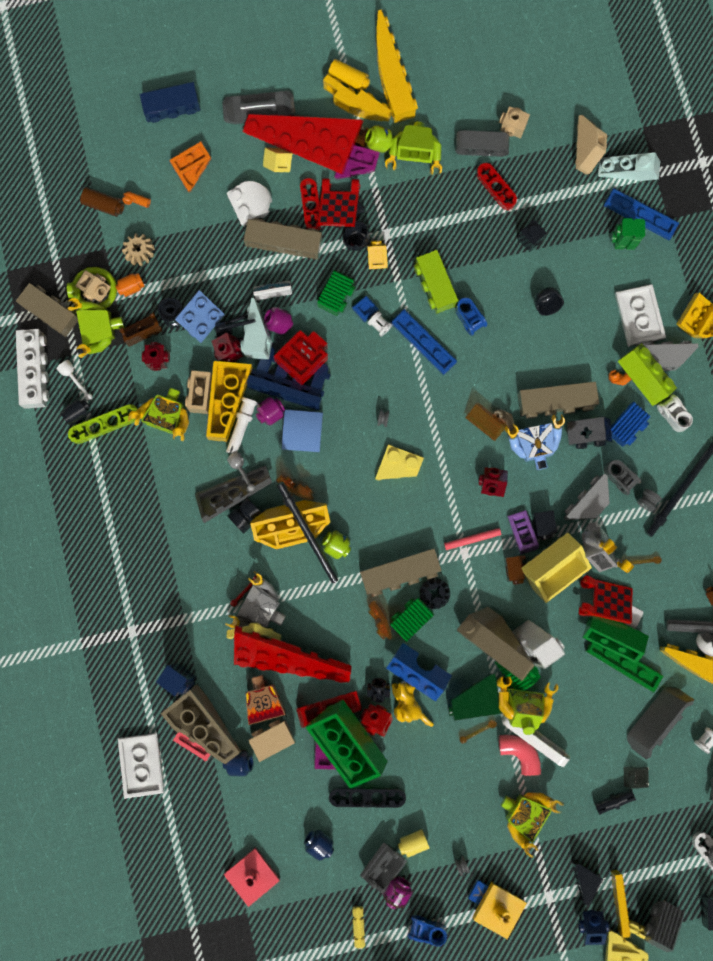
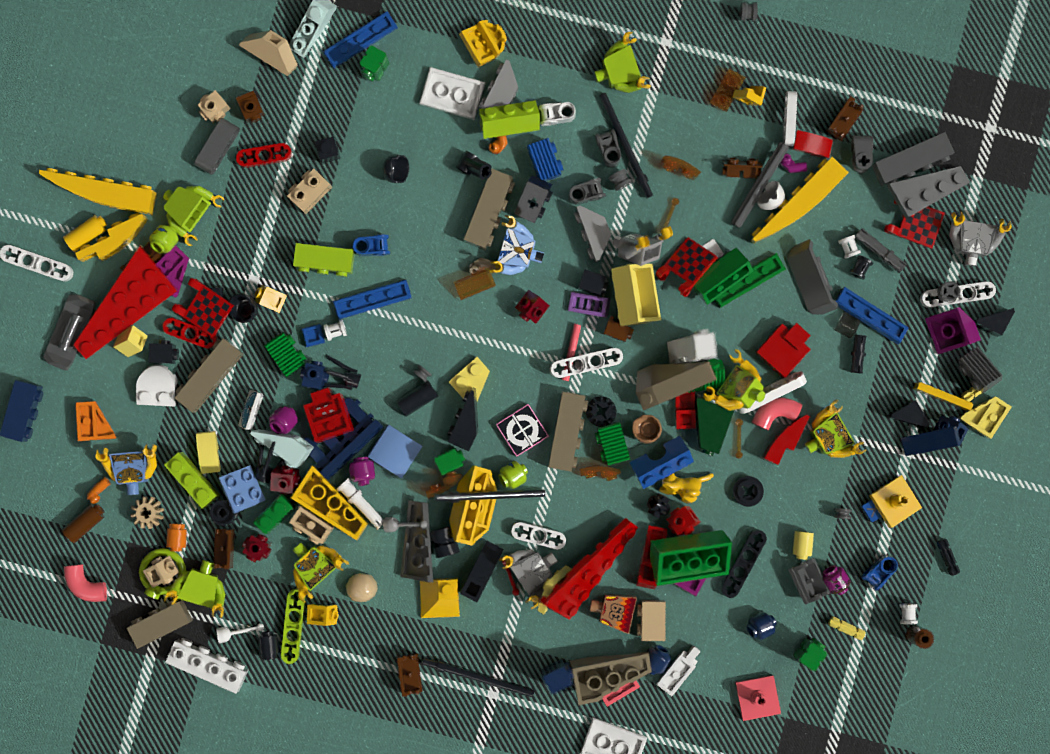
camera: 70 degrees left, 5 degrees up
none -> white beam [0,245,74,282]
none -> coral cylinder [64,564,107,602]
none -> torso [95,444,157,495]
none -> black brick [148,340,179,364]
none -> lime brick [164,452,220,509]
none -> light yellow slope [196,431,221,474]
none -> reddish brown brick [236,91,265,123]
none -> green brick [253,494,295,534]
none -> tan brick [287,169,332,214]
none -> dark blue brick [300,361,329,390]
none -> yellow bracket [307,604,338,626]
none -> black plant [324,355,361,390]
none -> tan hair [346,573,378,602]
none -> black brick [396,380,439,417]
none -> reddish brown hinge [397,653,423,697]
none -> yellow slope [420,578,460,618]
none -> black bar [422,657,535,698]
none -> green brick [434,448,466,475]
none -> black slope [447,387,479,452]
none -> black piece [456,151,492,180]
none -> black slope [460,541,504,602]
none -> tile [496,404,549,457]
none -> white beam [512,522,566,549]
none -> white beam [549,348,623,378]
none -> dark grey piece [595,129,621,168]
none -> medium nougat hair [632,415,662,444]
none -> white hinge [656,645,700,696]
none -> clear orange slope [661,155,701,180]
none -> red slope [675,392,696,429]
none -> black gear [733,476,764,507]
none -> red piece [755,323,811,378]
none -> red slope [762,415,810,465]
none -> green brick [793,637,827,671]
none -> blue tile [835,287,908,344]
none -> black bush [849,255,873,280]
none -> dark blue tile [901,426,961,456]
none -> magenta slope [925,307,981,354]

